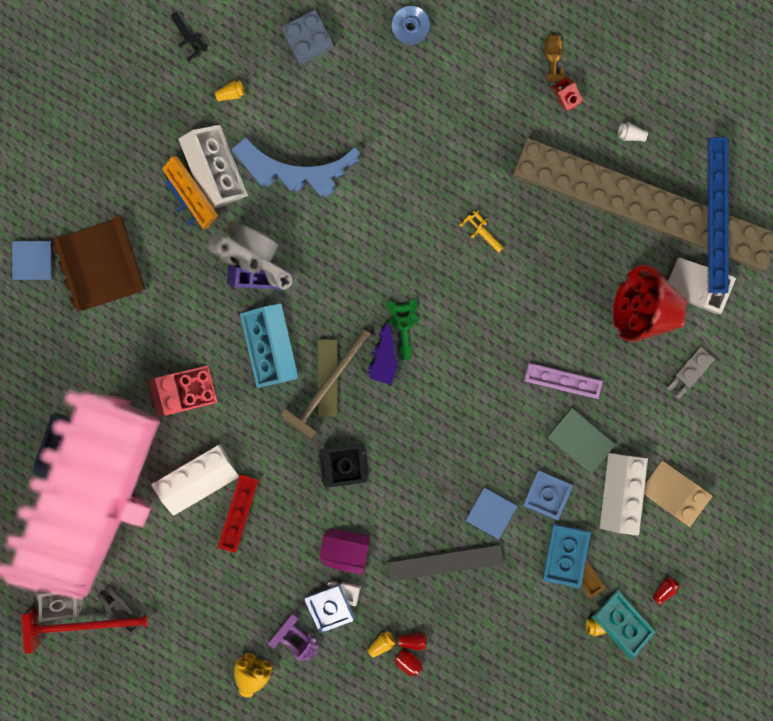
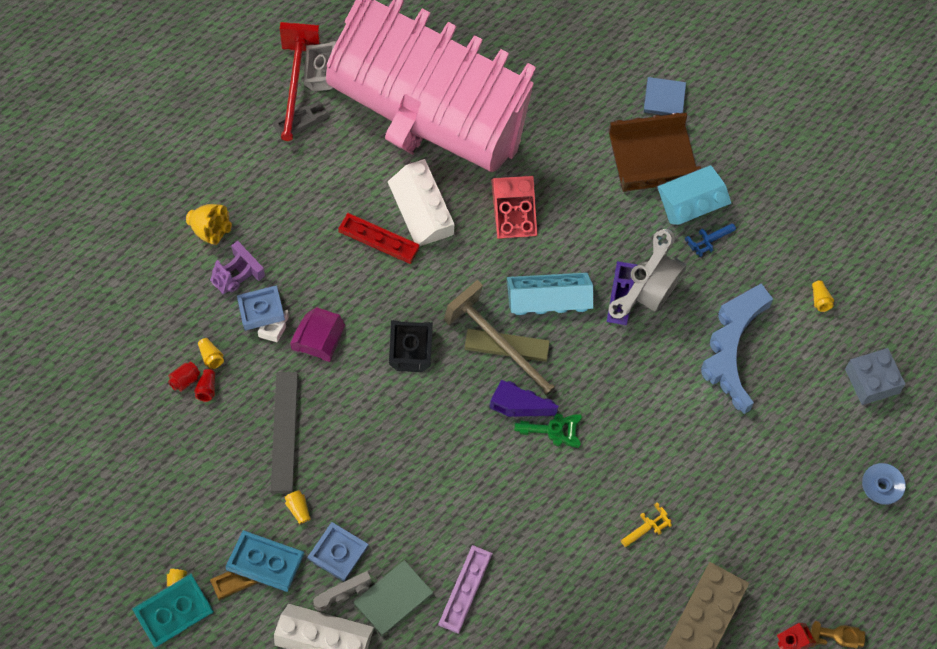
camera: 90 degrees right, 25 degrees down
light orange plate [162,156,218,229] -> none
black piece [171,12,208,62] -> none
white slope [179,125,248,209] -> none
medium blue tile [465,487,517,539] -> none
none -> yellow cone [285,490,311,524]
none -> light grey hinge [313,571,372,612]
none -> medium azure slope [657,165,731,225]

